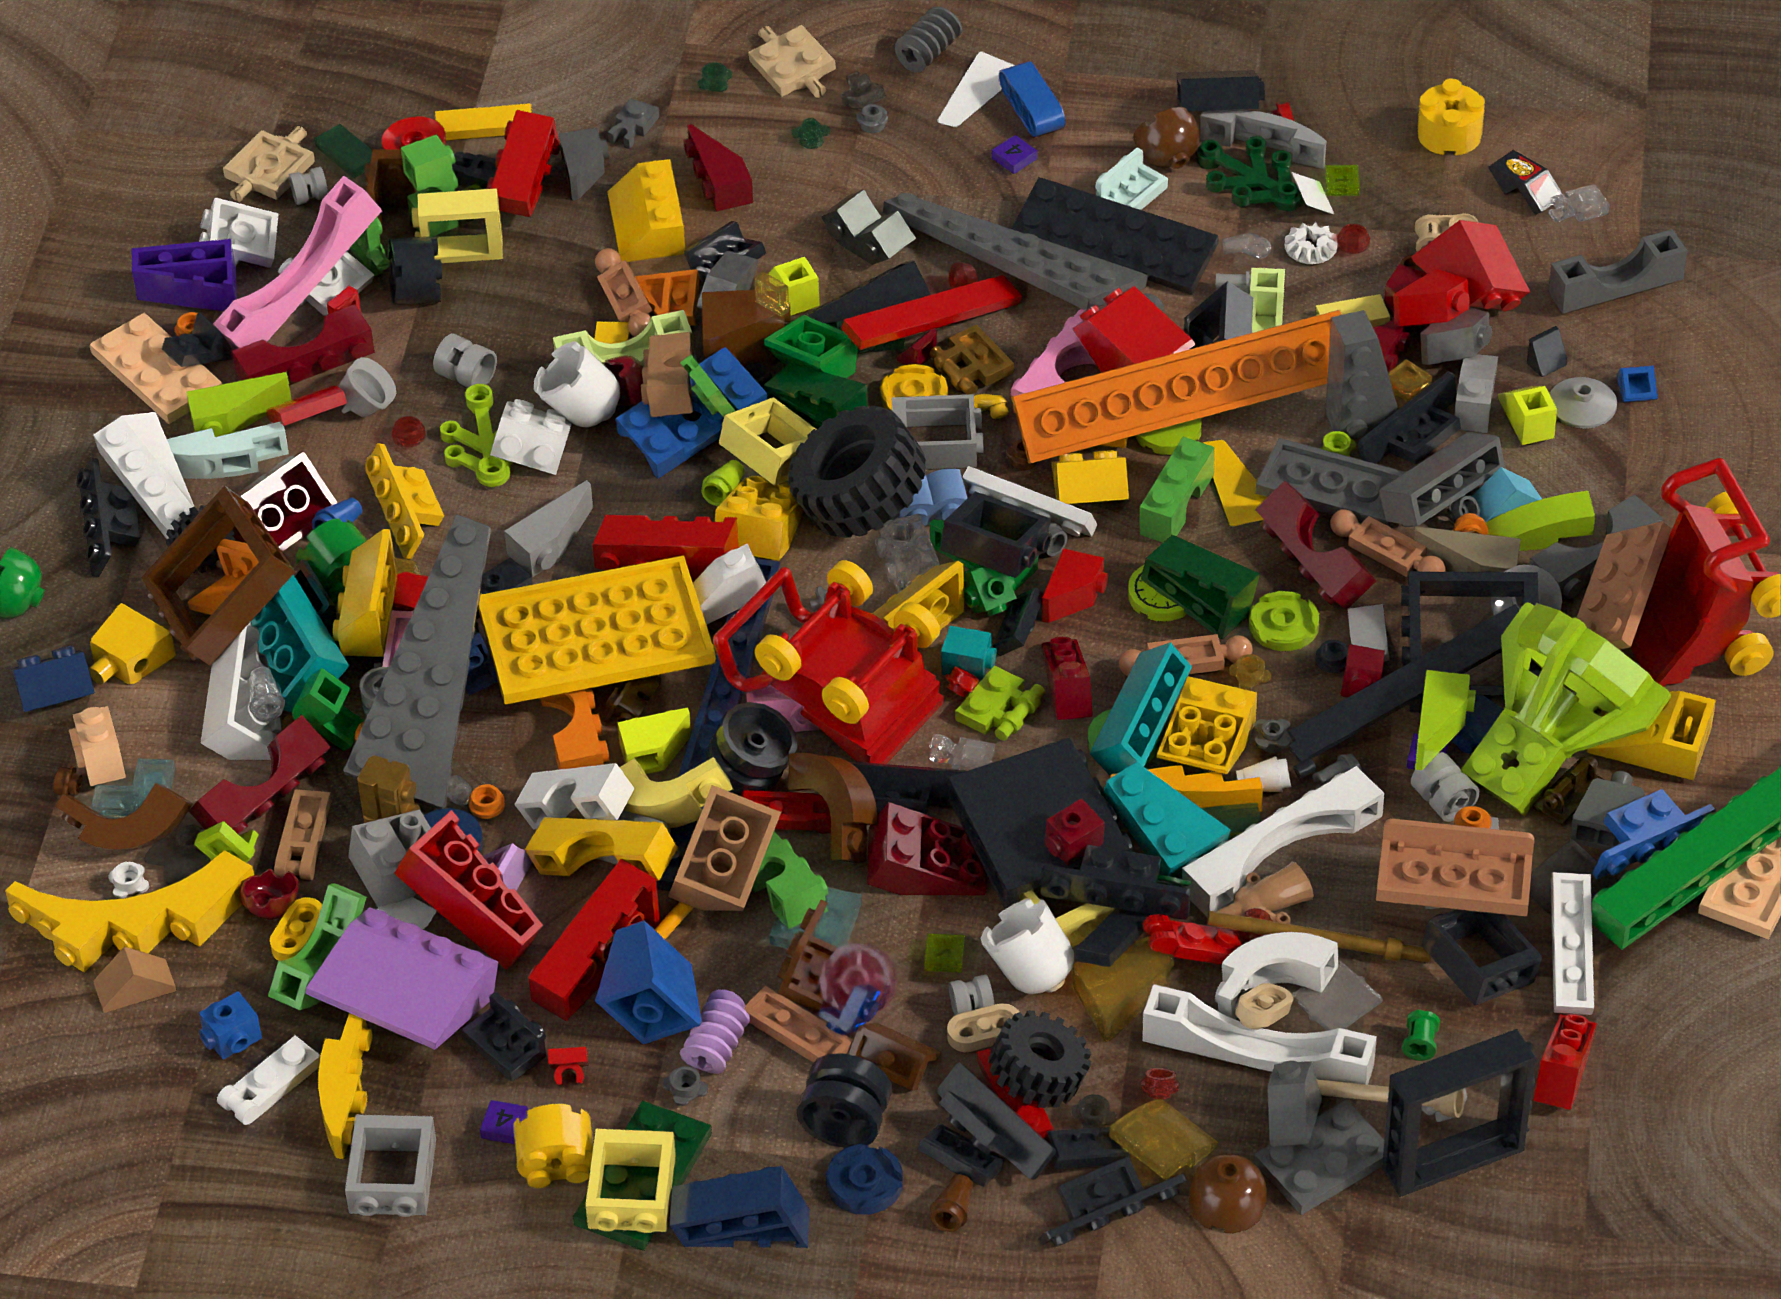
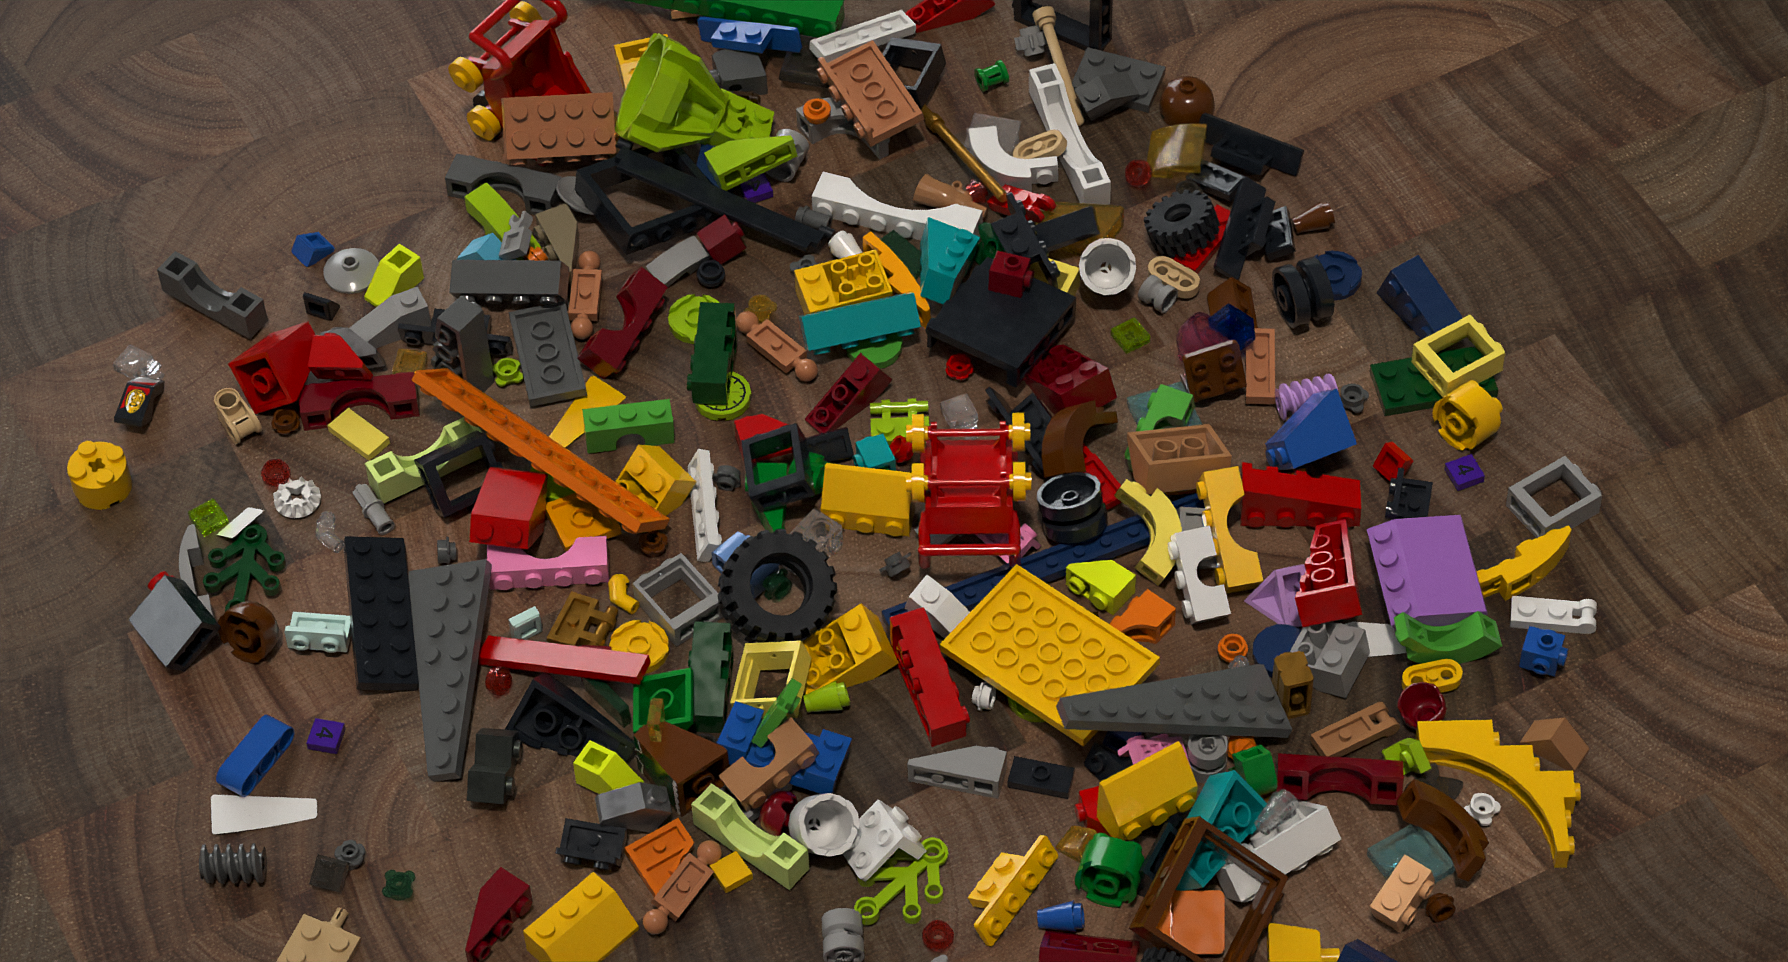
camera: 125 degrees left, 5 degrees up
none -> light grey plate [499,211,533,260]
none -> light aqua tile [508,606,543,640]

